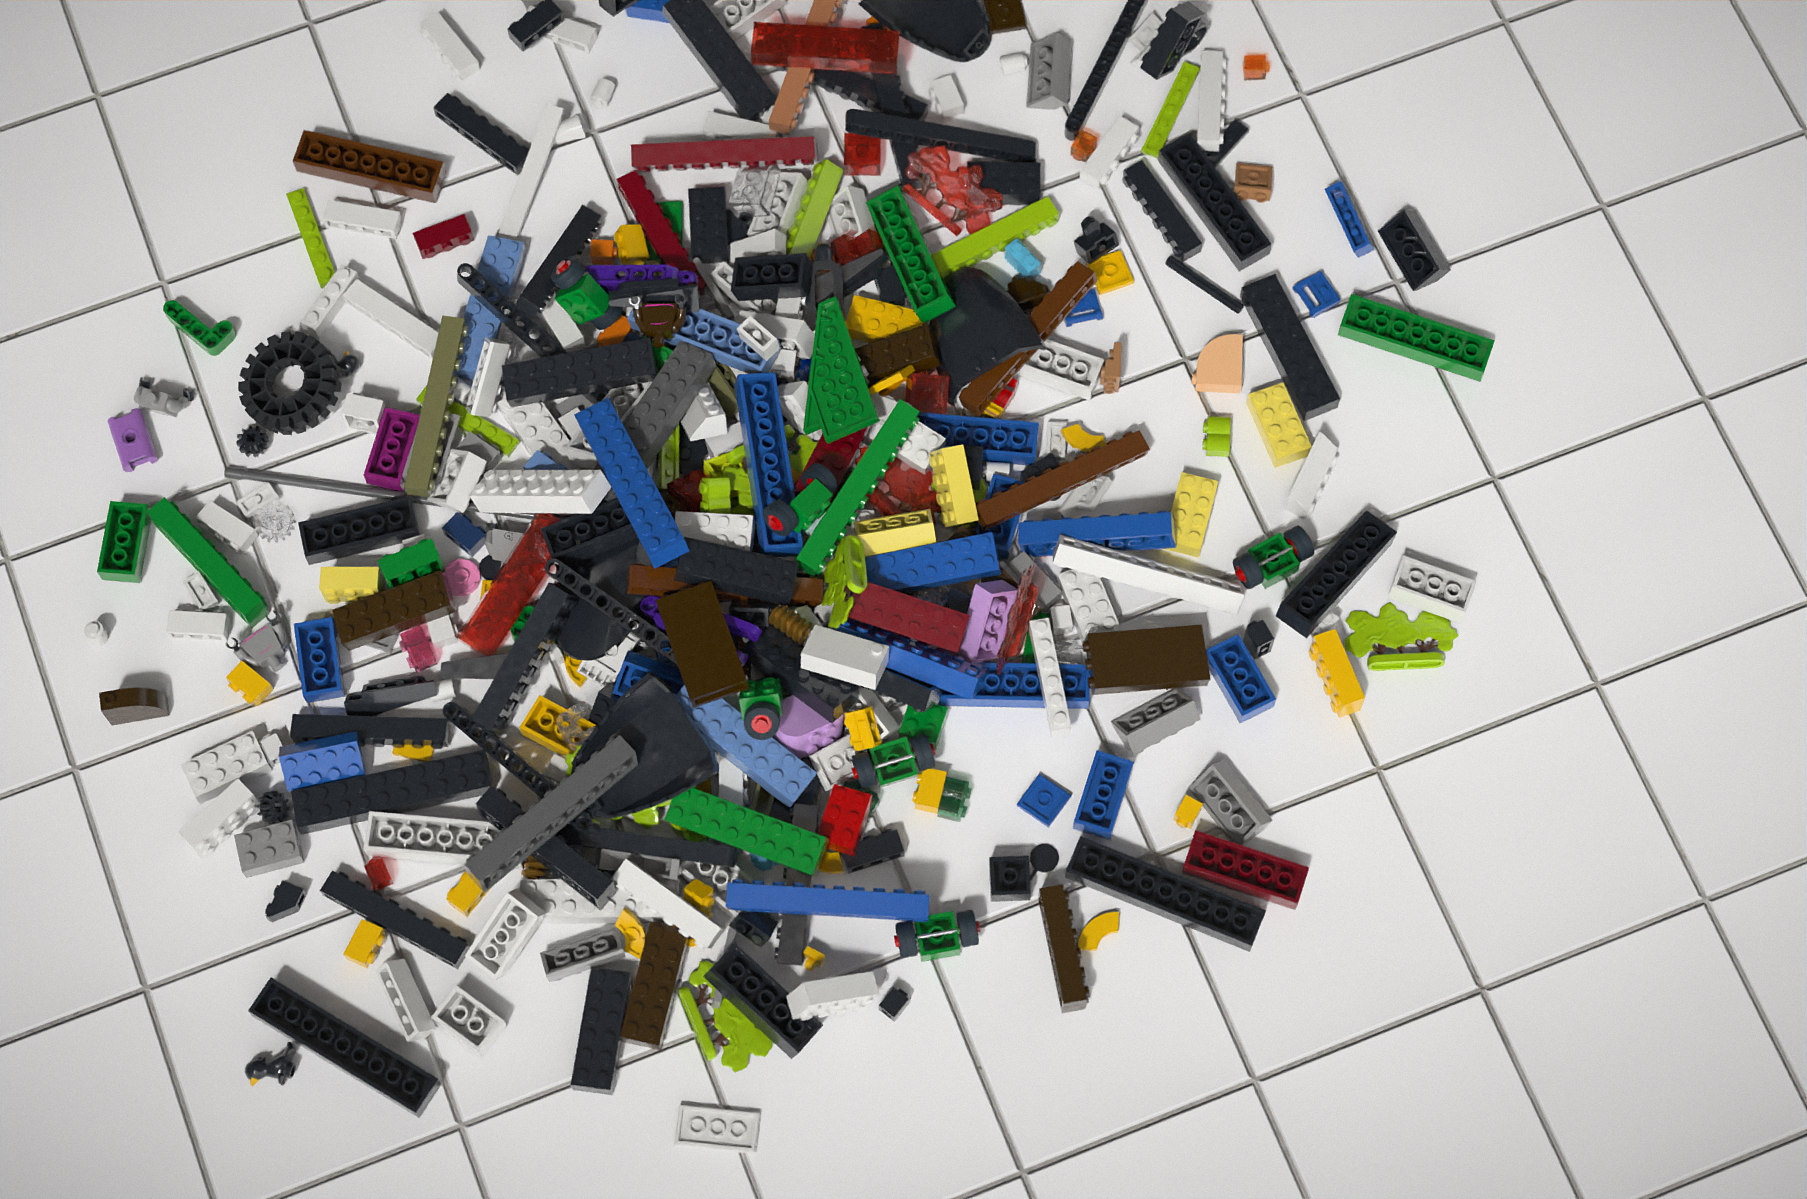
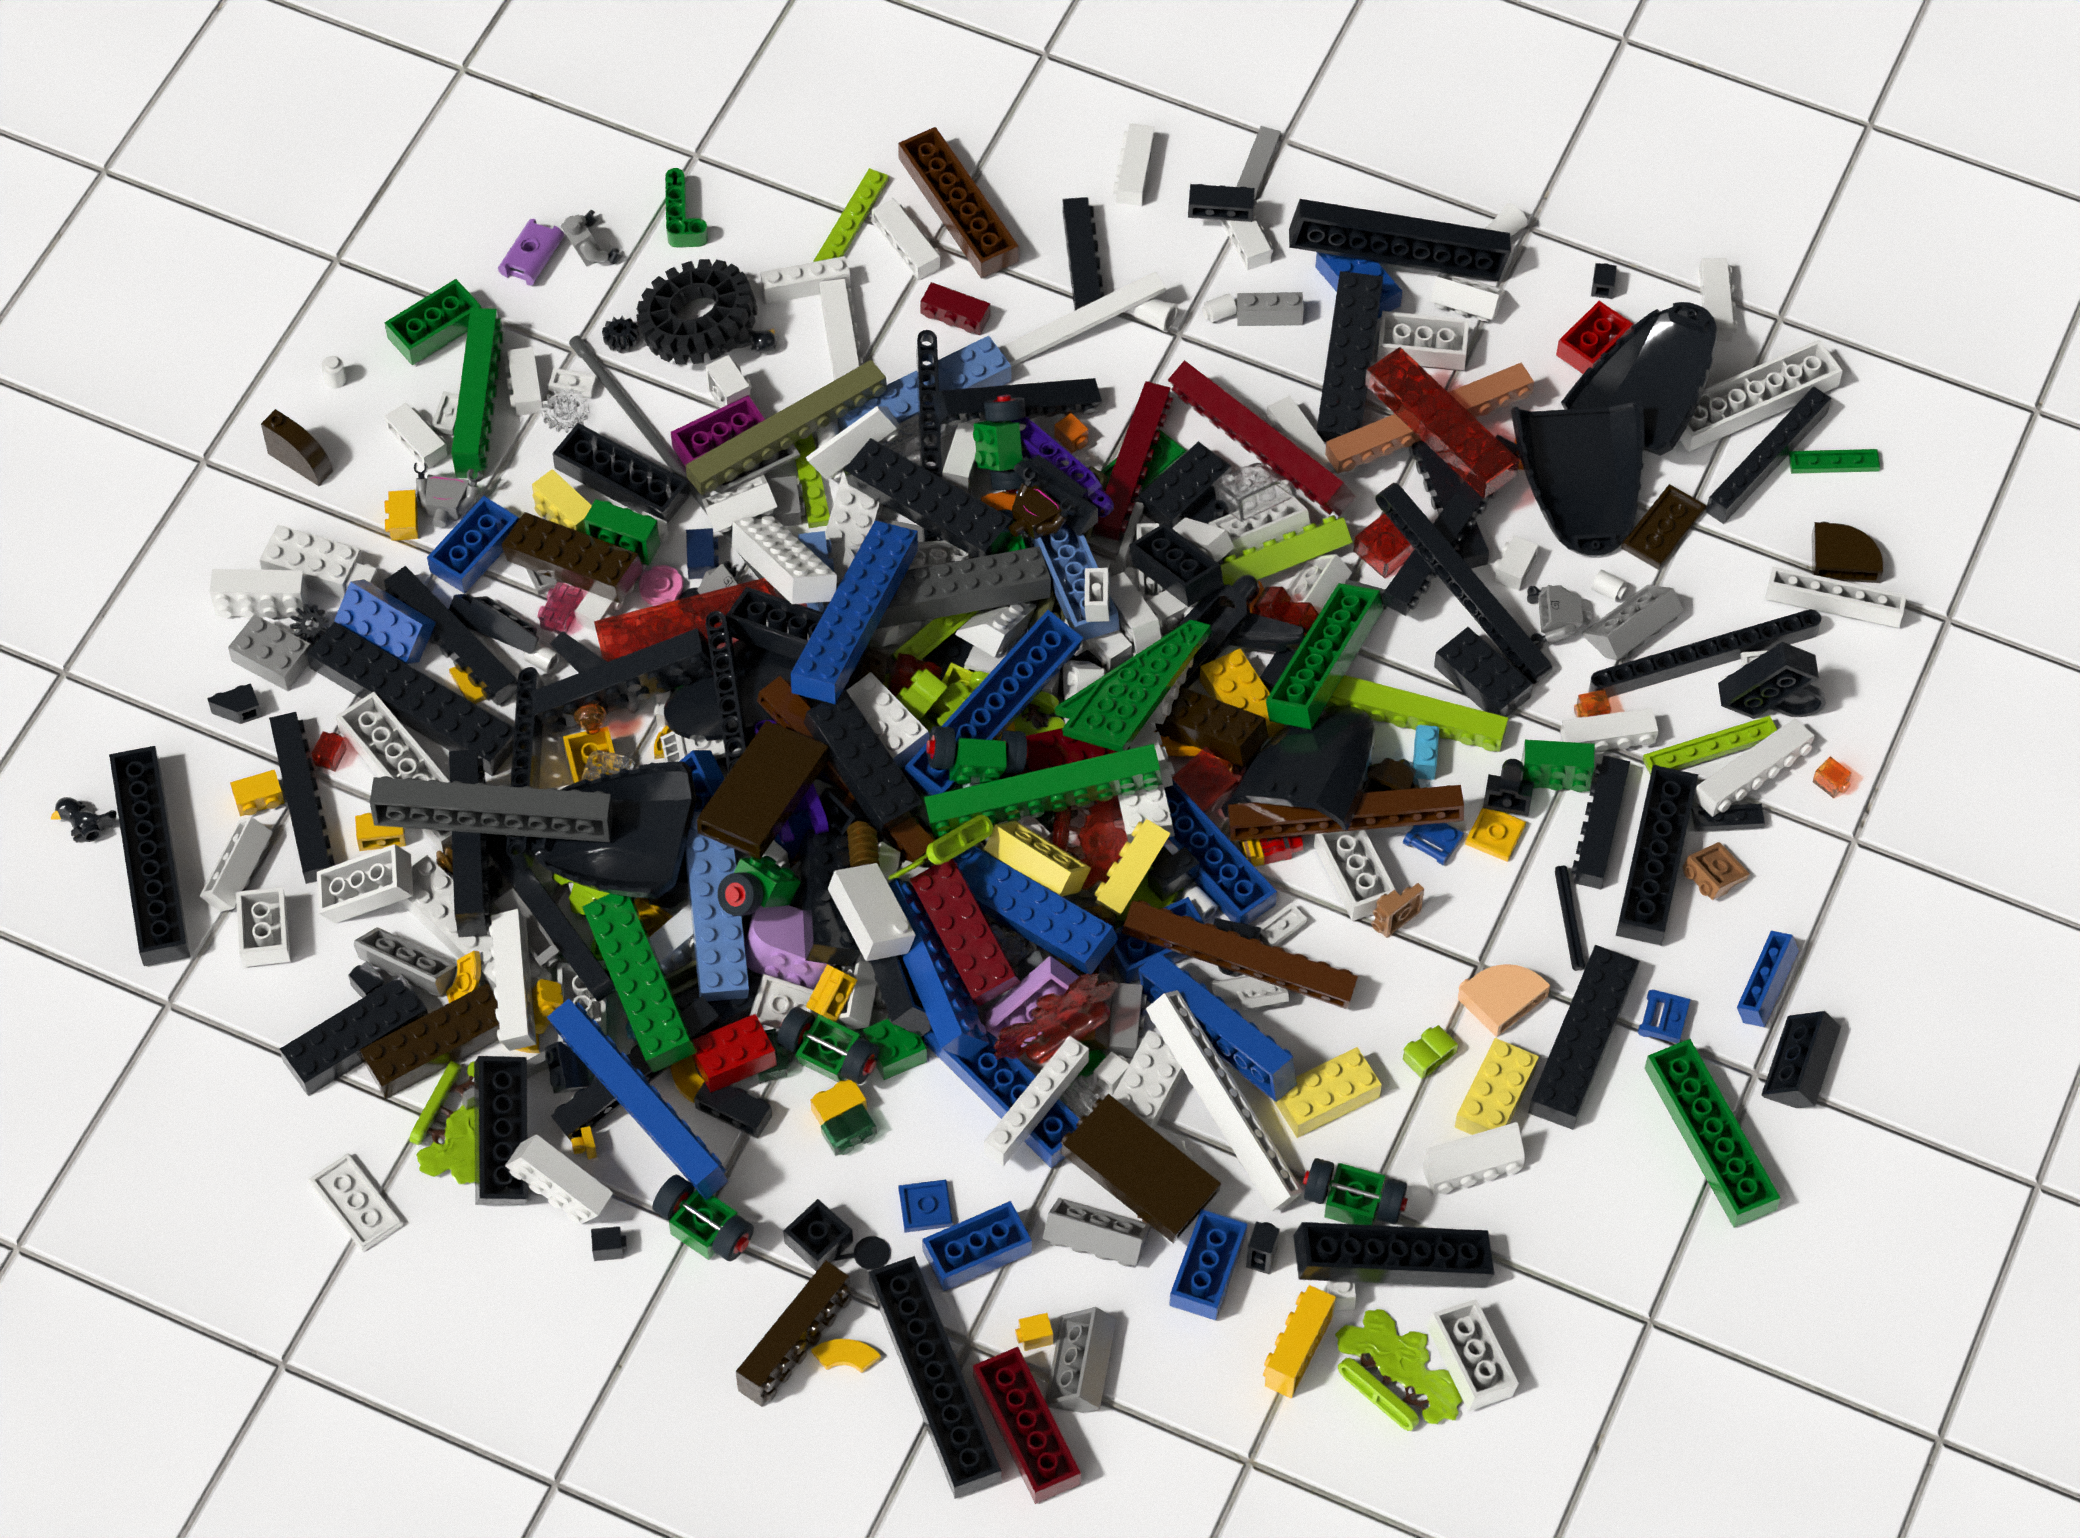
camera: 45 degrees right, 10 degrees down
yellow brick [614,224,649,265] -> none
yellow tile [869,365,915,395] -> none
clear red plant [902,146,1003,237] -> none
yellow tile [1060,424,1107,454] -> none
none -> black brick [348,961,385,998]
none -> clear orange brick [574,704,606,735]
none -> light grey brick [1236,292,1304,326]
none -> green brick [1521,739,1595,792]
none -> light grey torso [1527,585,1592,650]

